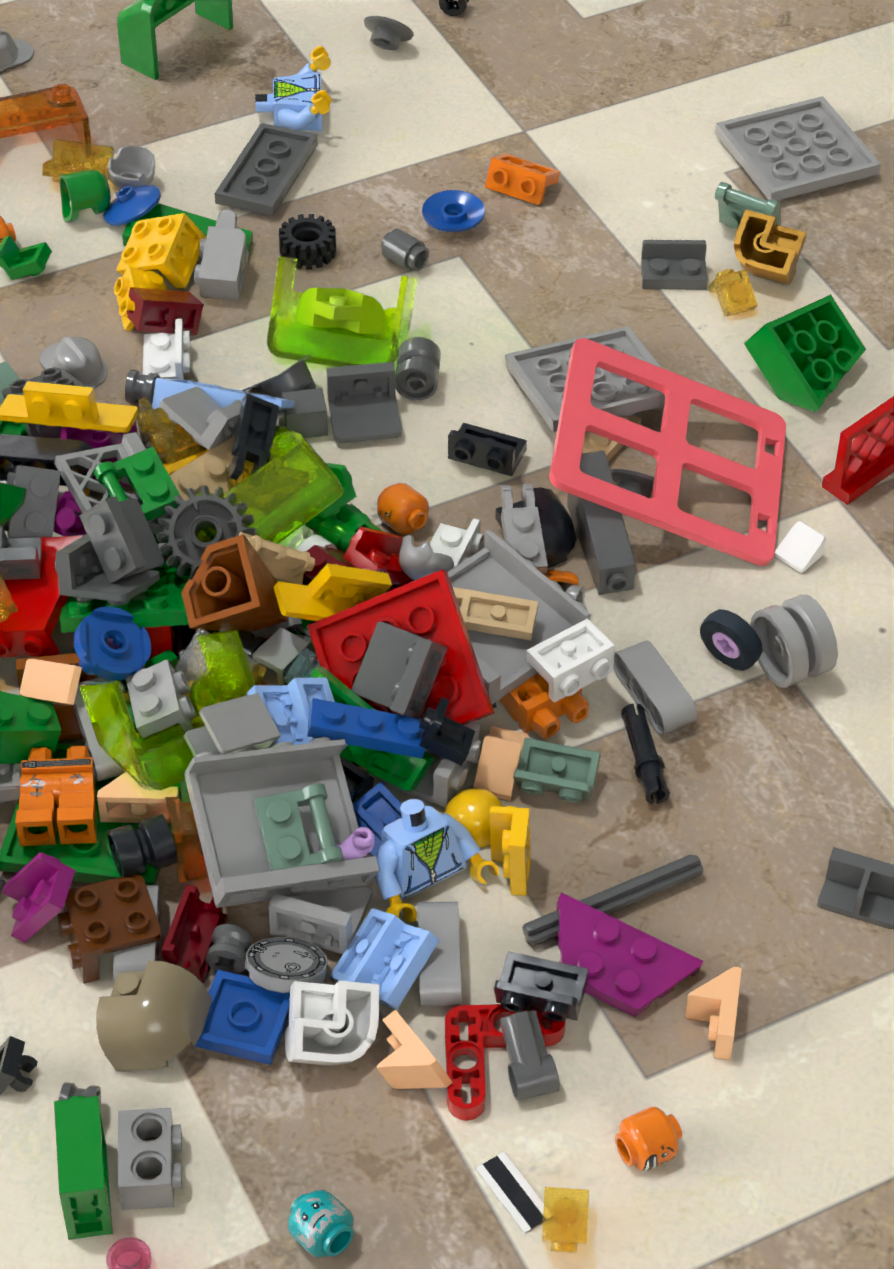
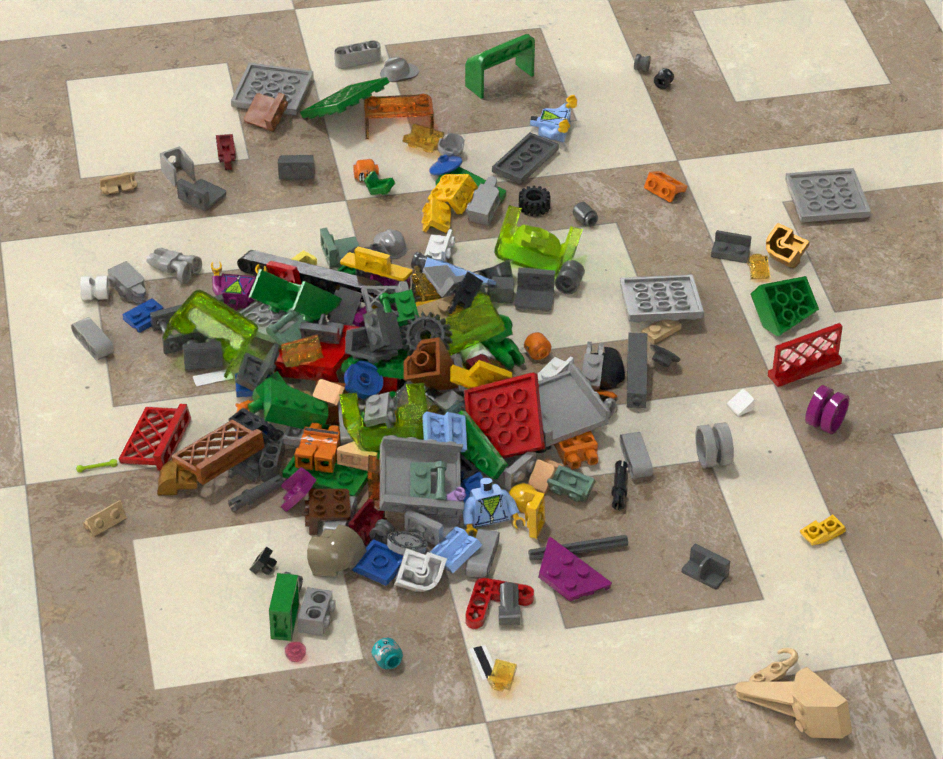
camera: 15 degrees right, 5 degrees down
green helmet [59,170,111,222] -> none
black wheel [107,814,178,877] -> none
dark red hinge [127,287,204,335] -> none
light grey piece [184,693,281,757] -> none
tan hinge [239,532,315,585] -> none
blue plate [307,698,425,759] -> none
red bracket [343,527,415,586] -> none
dark grey bracket [352,621,448,719] -> none
dark grey piece [364,16,414,50] -> none
light nougat slope [377,1010,453,1089] -> none
light grey hair [398,535,454,580] -> none
black bracket [419,697,475,766] -> none
blue dish [422,190,485,232] -> none
black bracket [448,423,527,476] -> none
tan plate [453,587,539,641] -> none
bracket [494,951,589,1022] -> none
white bracket [526,618,615,702] -> none
coral window [549,338,786,566] -> none
orange head [615,1107,682,1171] -> none
light nougat slope [685,967,742,1060] -> none
black bush [700,609,763,671] -> none
sand green plate [715,182,781,228] -> none

